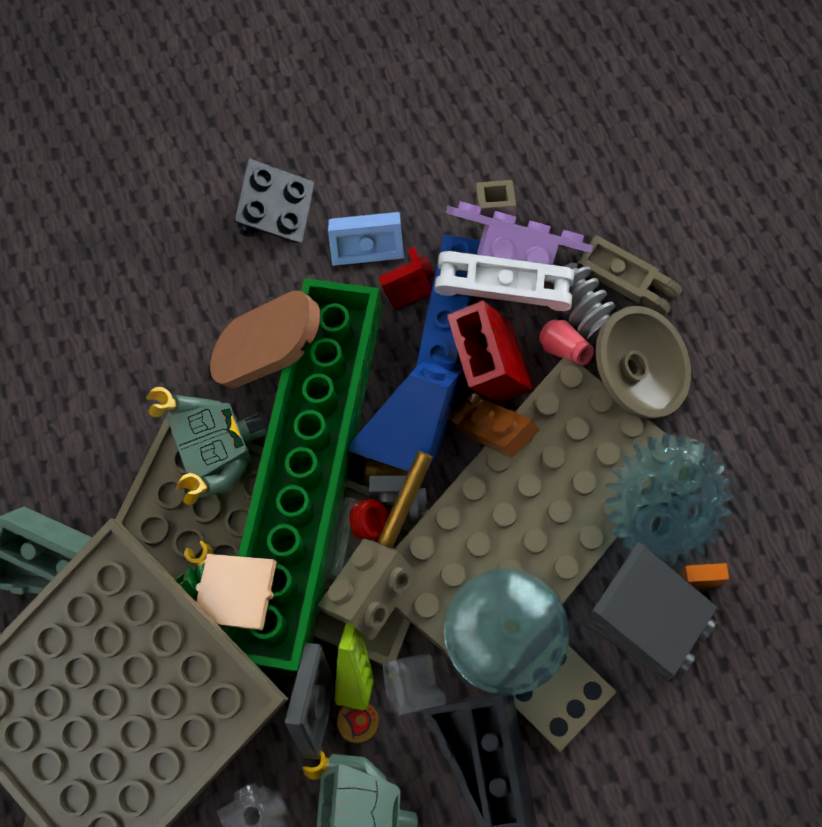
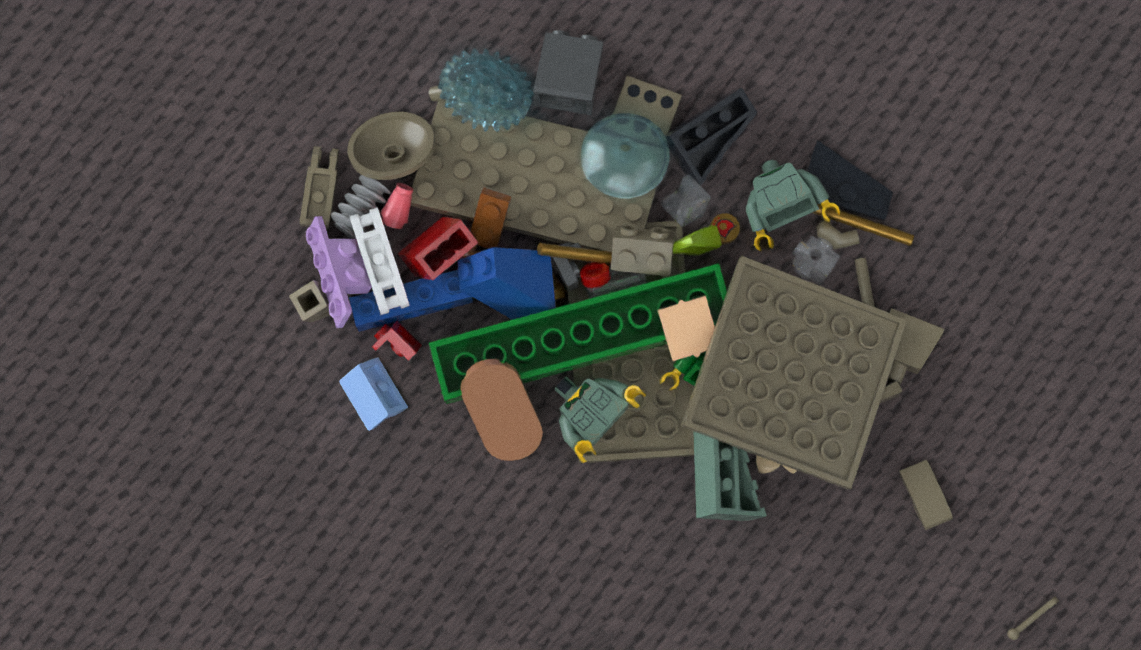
camera: 120 degrees left, 10 degrees up
hinge [234,158,314,243] -> none
dark grey tile [285,643,336,760] -> none
orange tile [679,563,729,589] -> none

